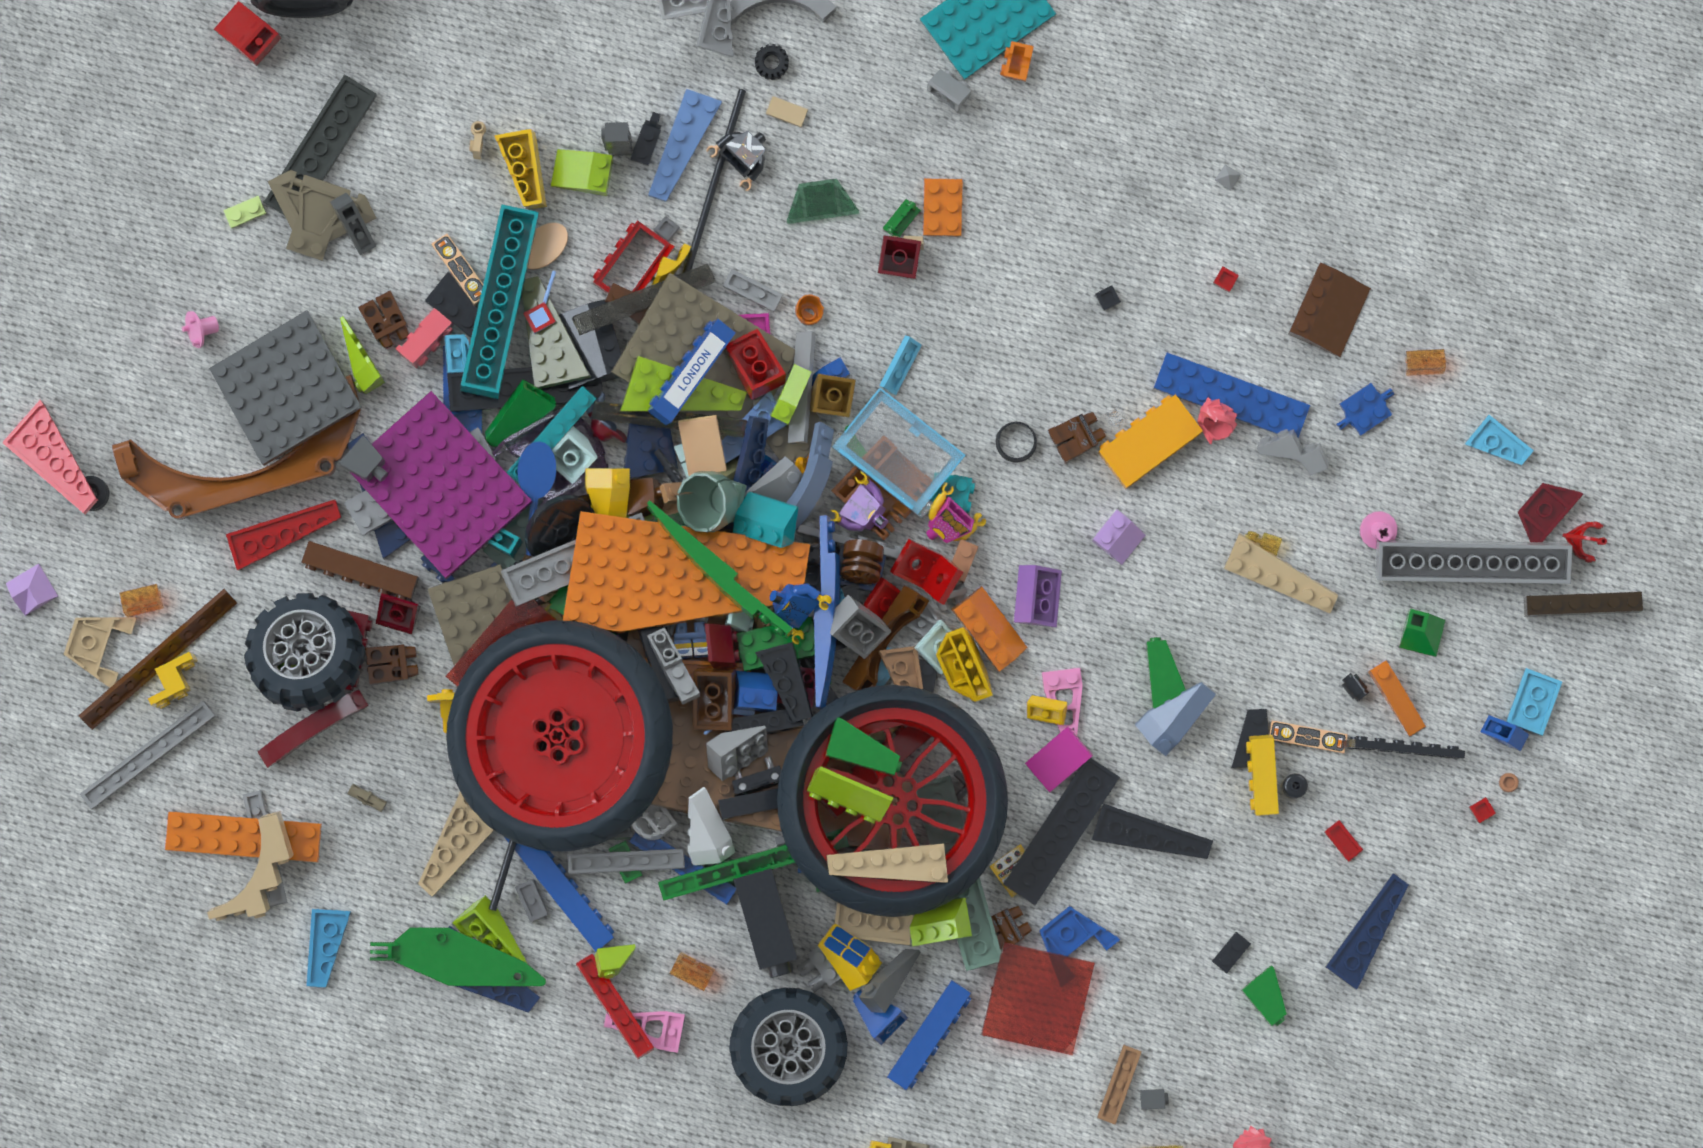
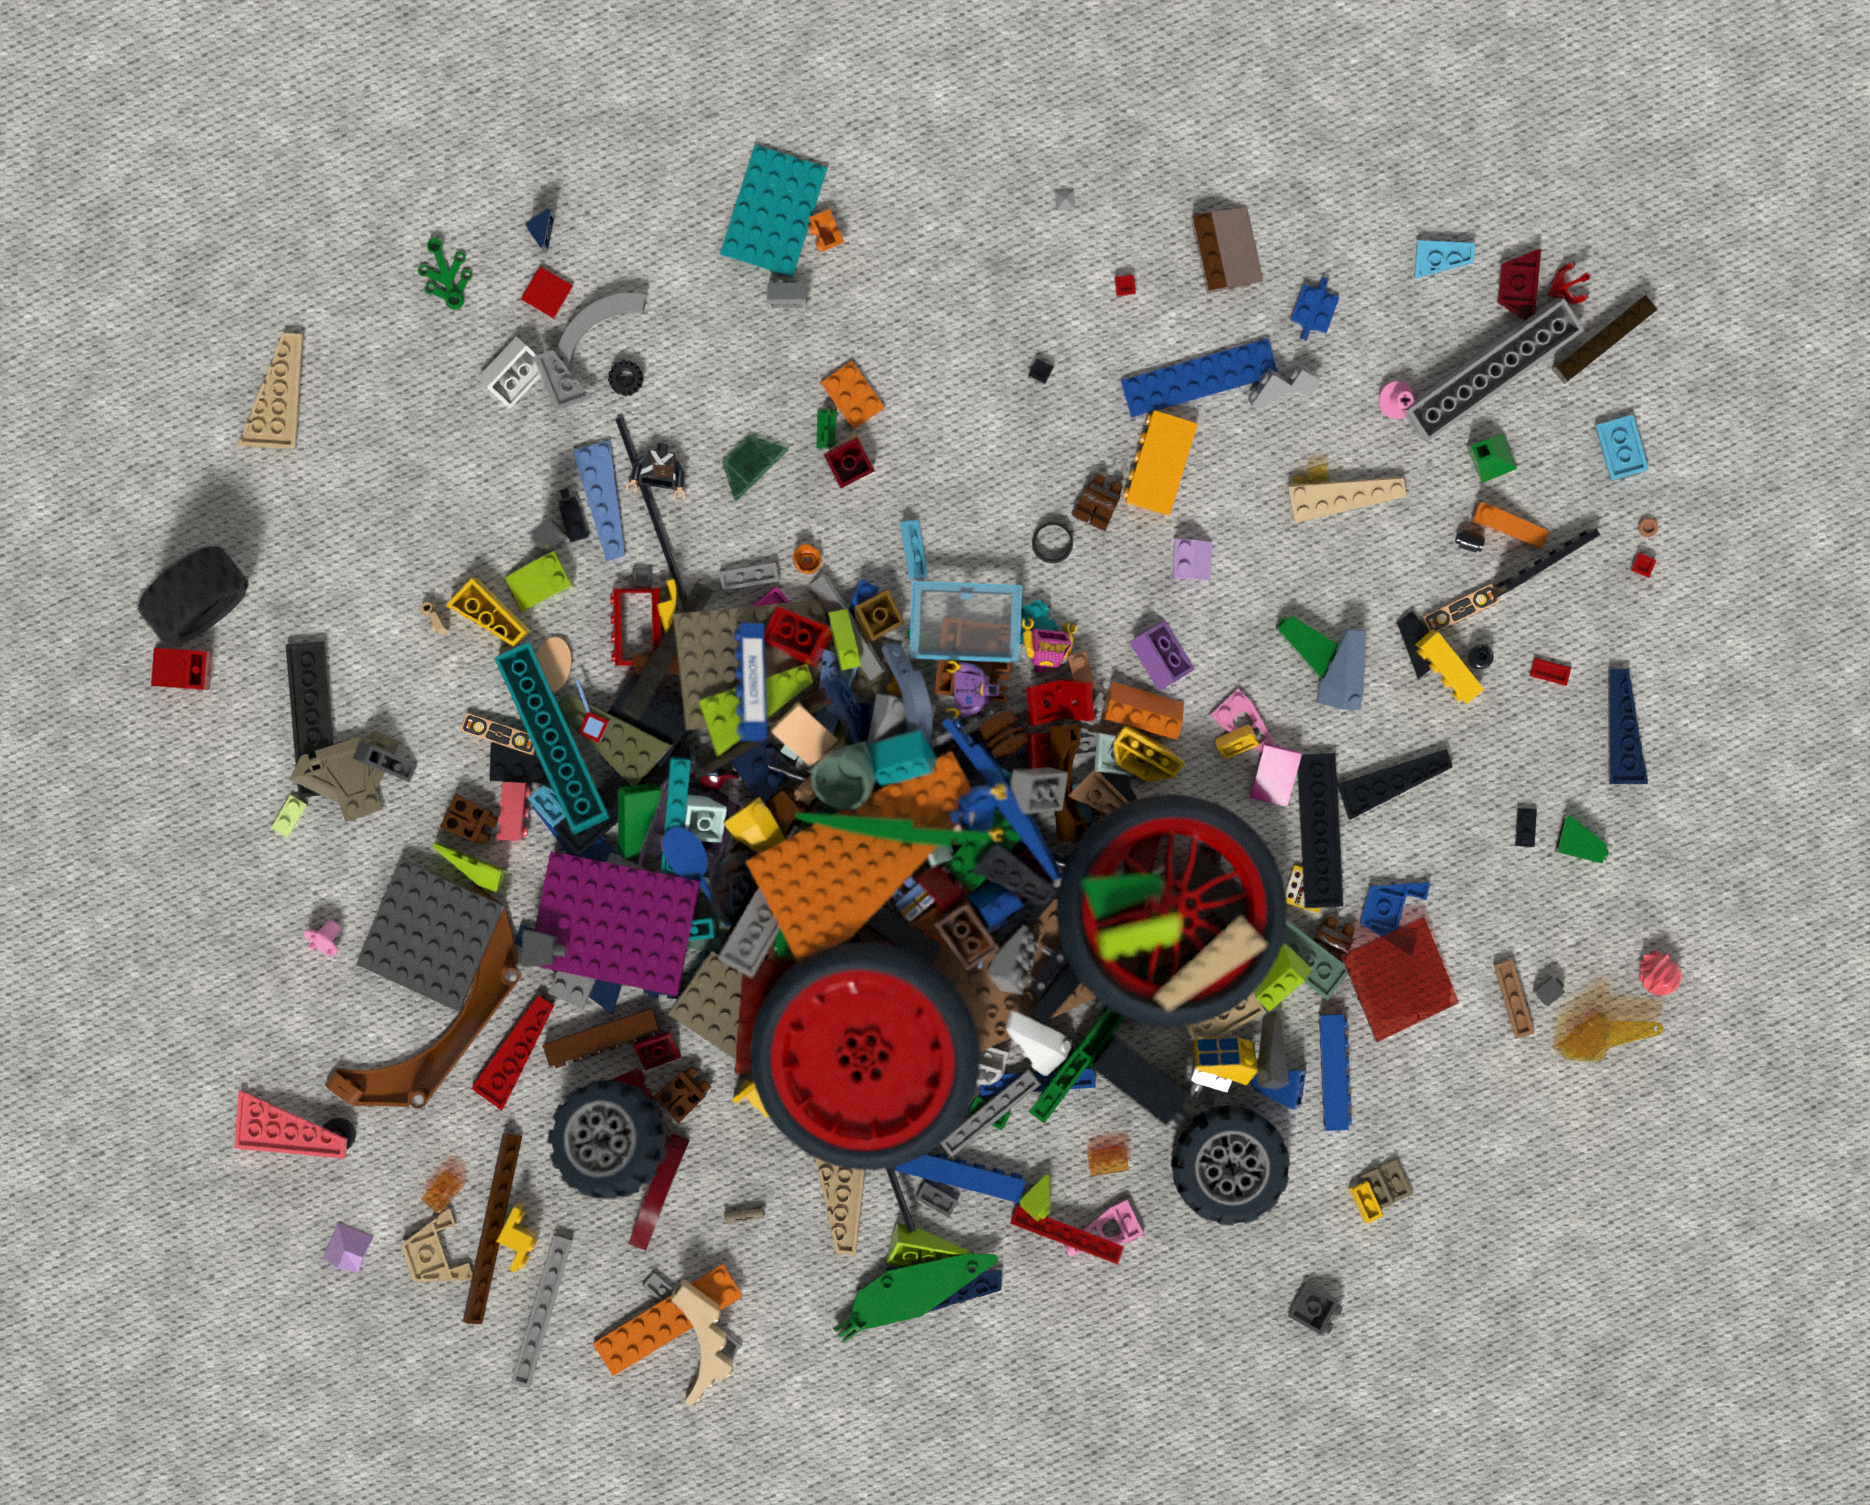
camera: 35 degrees left, 5 degrees up
dark azure wing [306,909,351,987] -> none
light grey slope [647,628,700,704] -> none
tan tile [766,96,808,128] -> none
coral hair [1197,397,1237,444] -> none
clear orange hinge [1405,349,1446,376] -> none
blue slope [1480,715,1529,751] -> none

